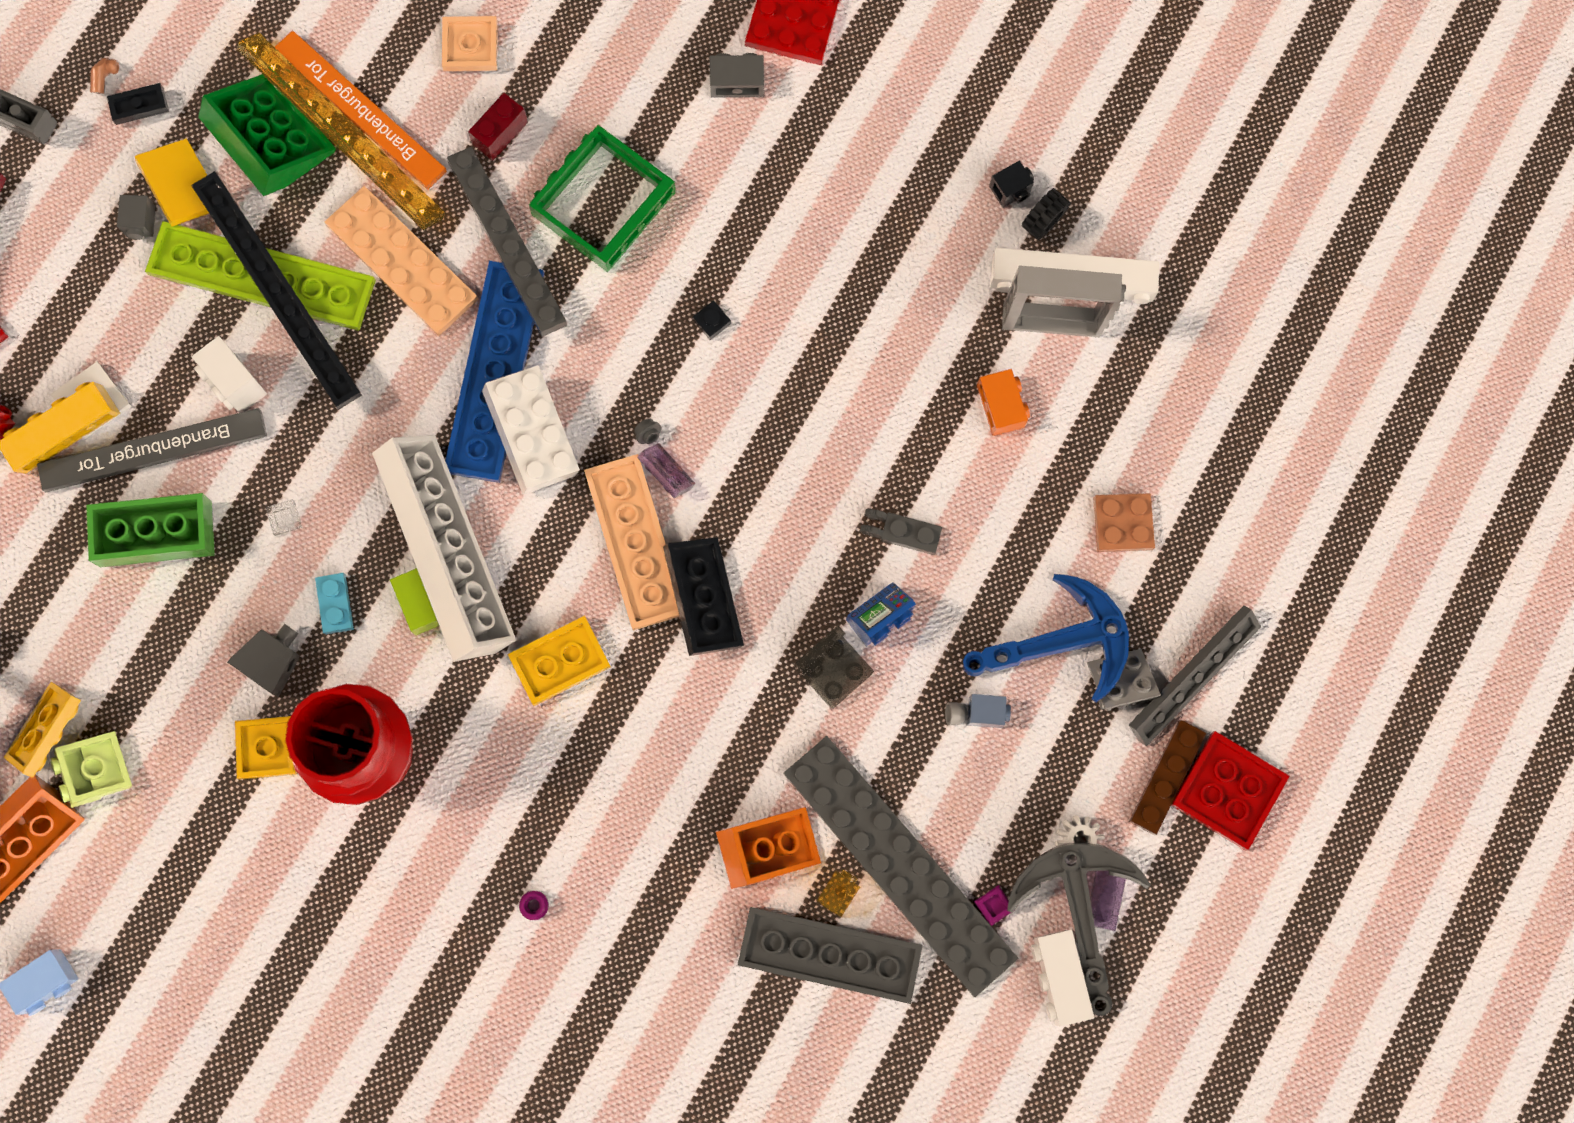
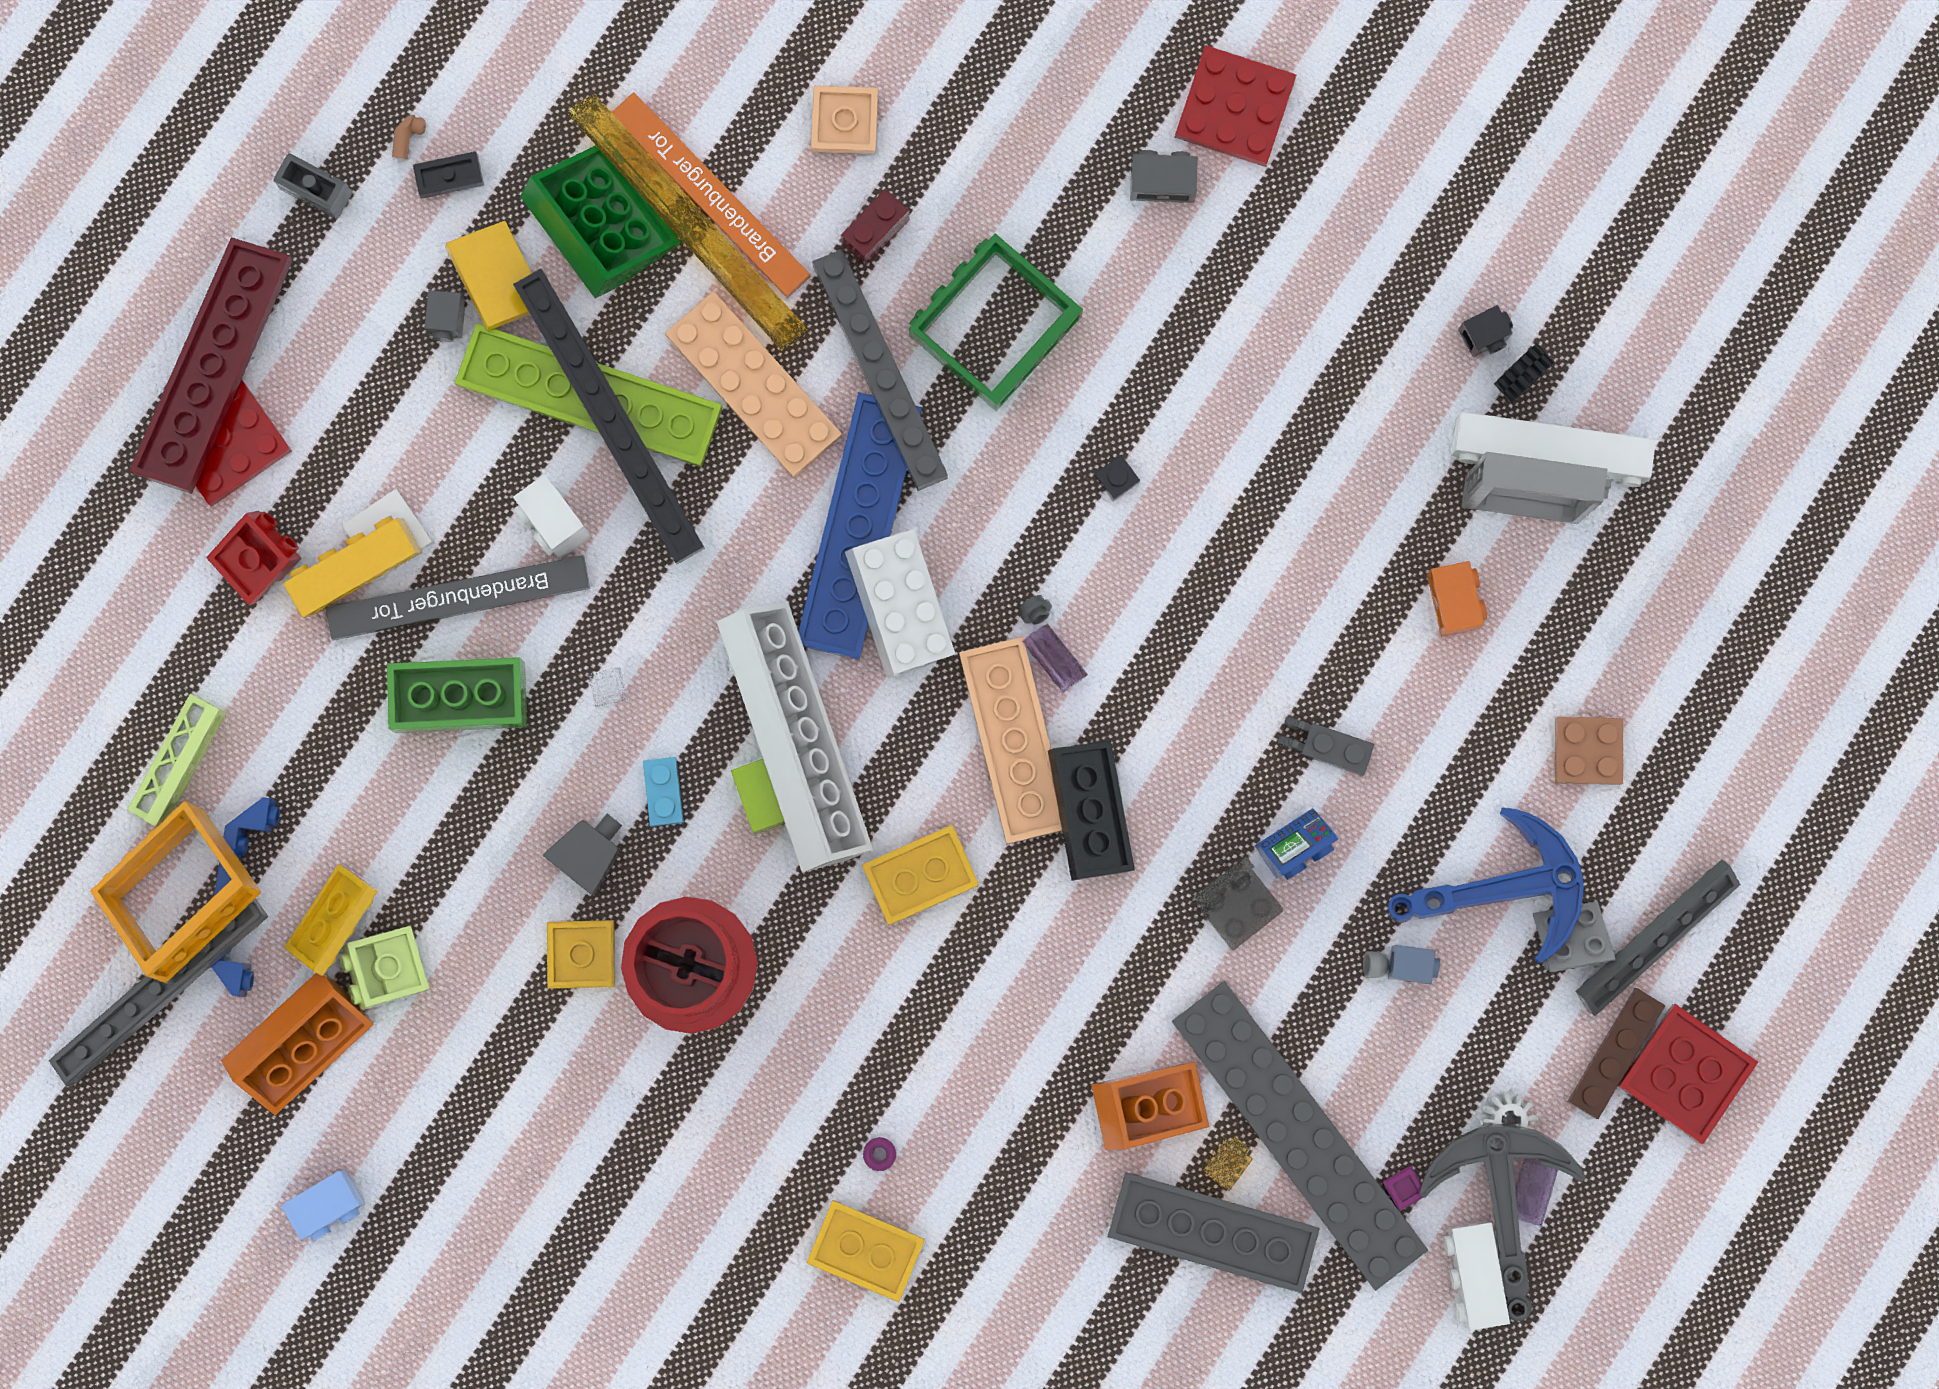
camera: 10 degrees right, 5 degrees up
none -> yellow plate [806,1200,925,1302]

